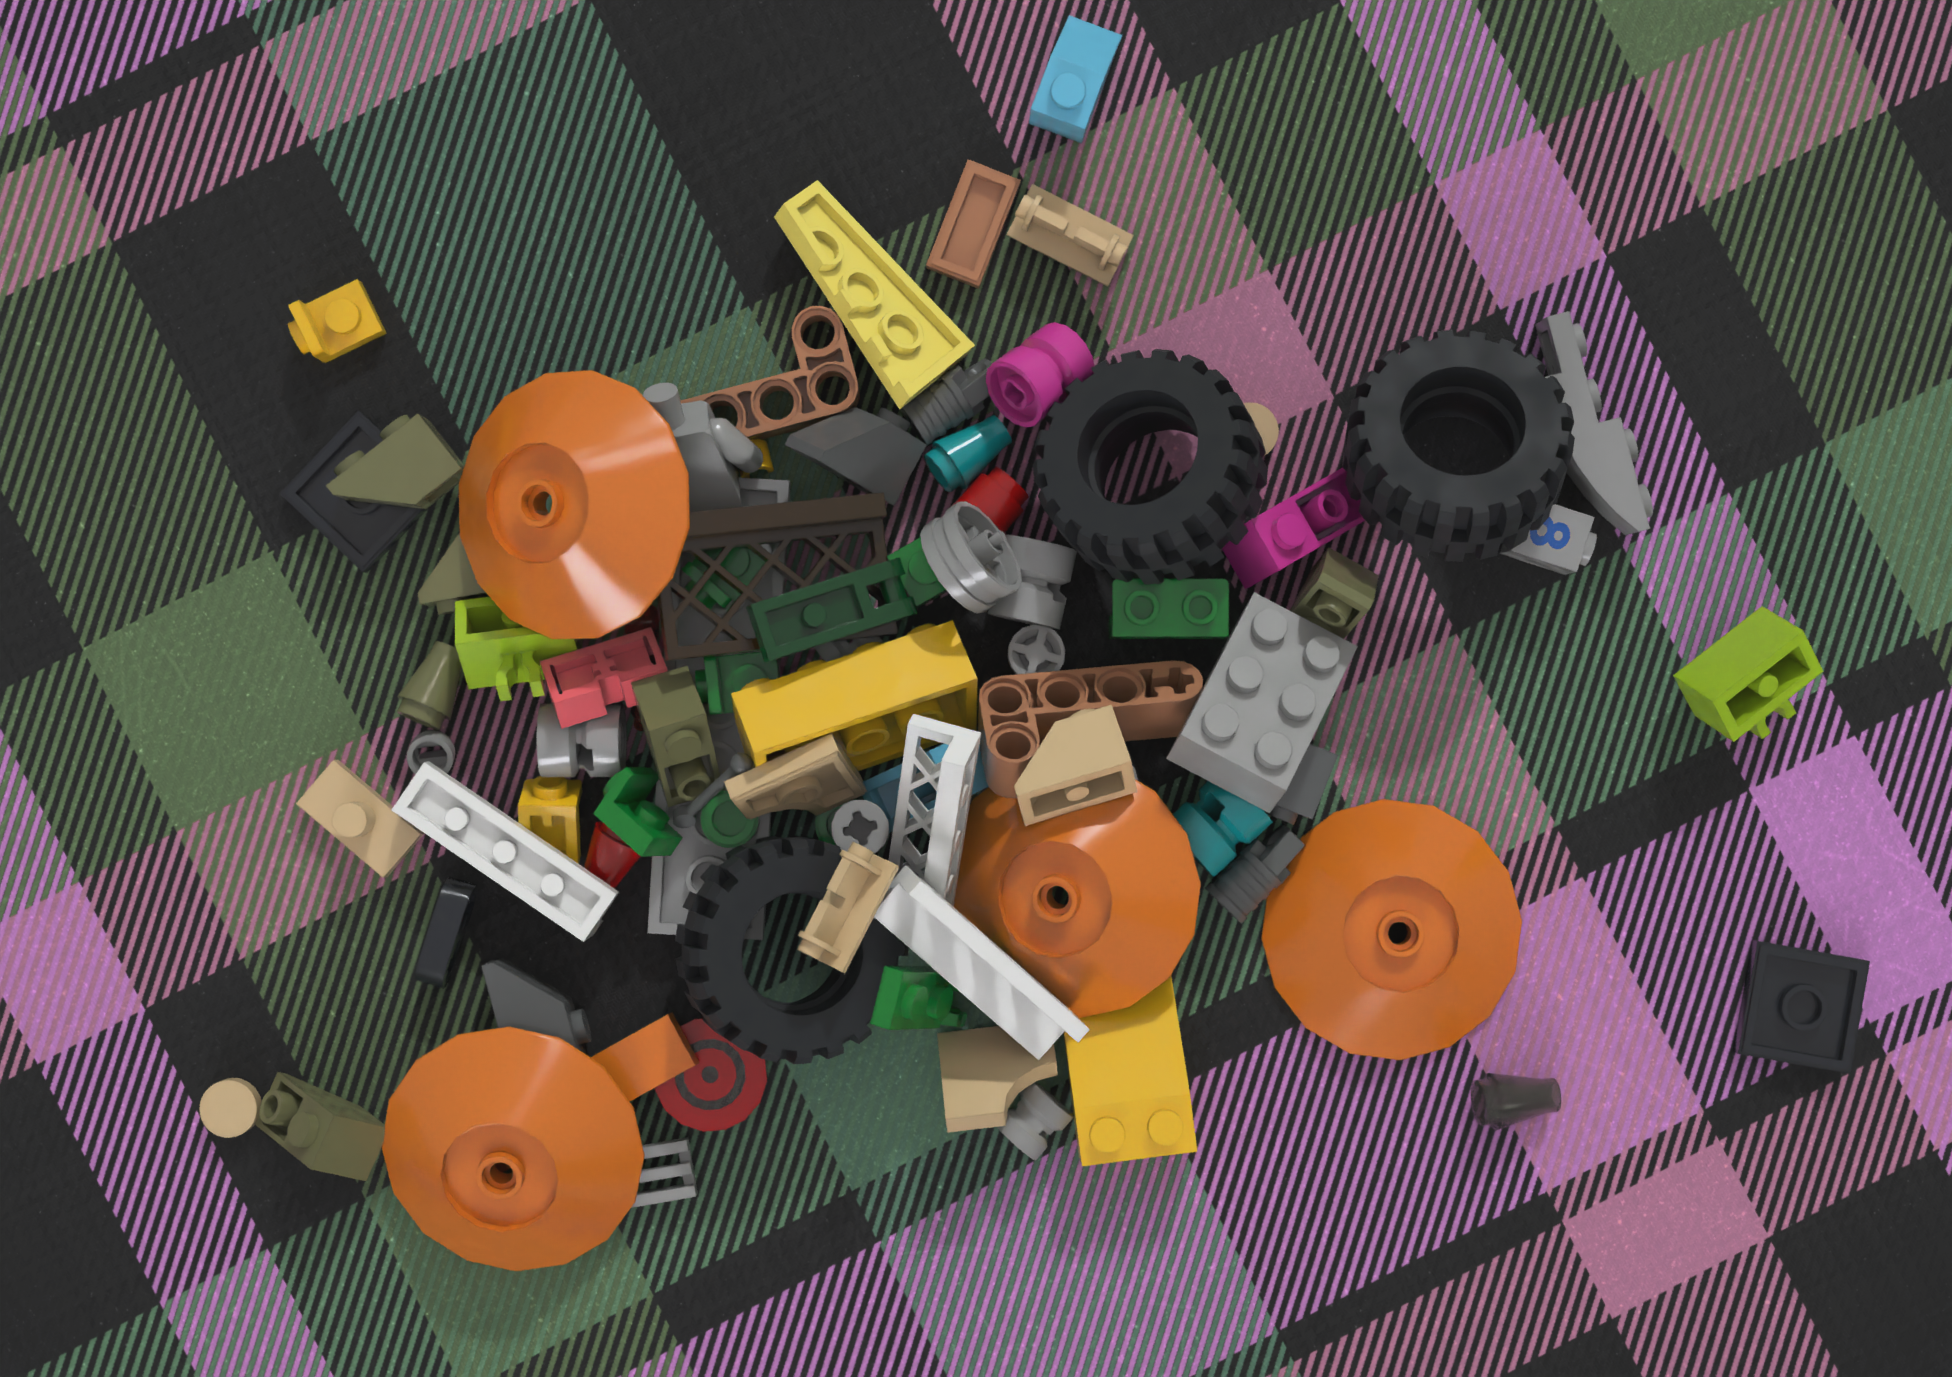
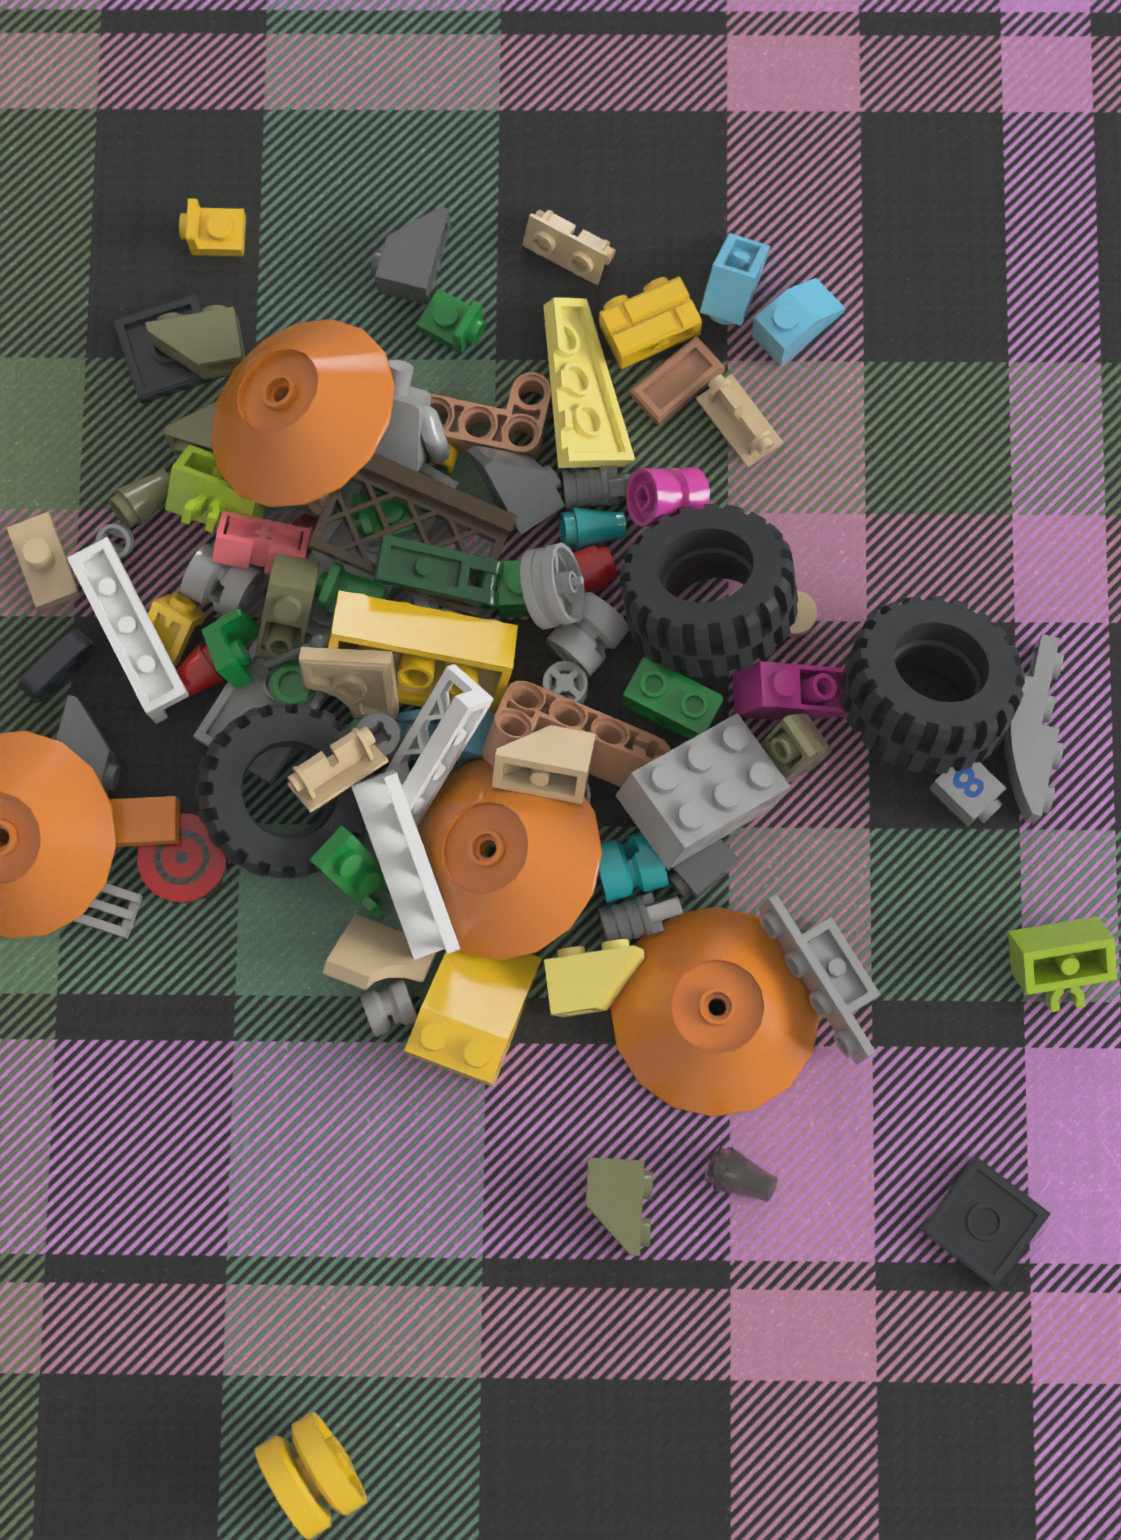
camera: 25 degrees right, 10 degrees down
none -> dark grey slope [370,207,451,305]
none -> green bracket [416,289,486,354]
none -> tan hinge [522,210,615,285]
none -> light yellow slope [544,939,645,1017]
none -> olive slope [586,1157,653,1256]
none -> yellow brick [599,277,702,369]
none -> medium azure slope [700,233,770,325]
none -> light grey bracket [759,894,880,1064]

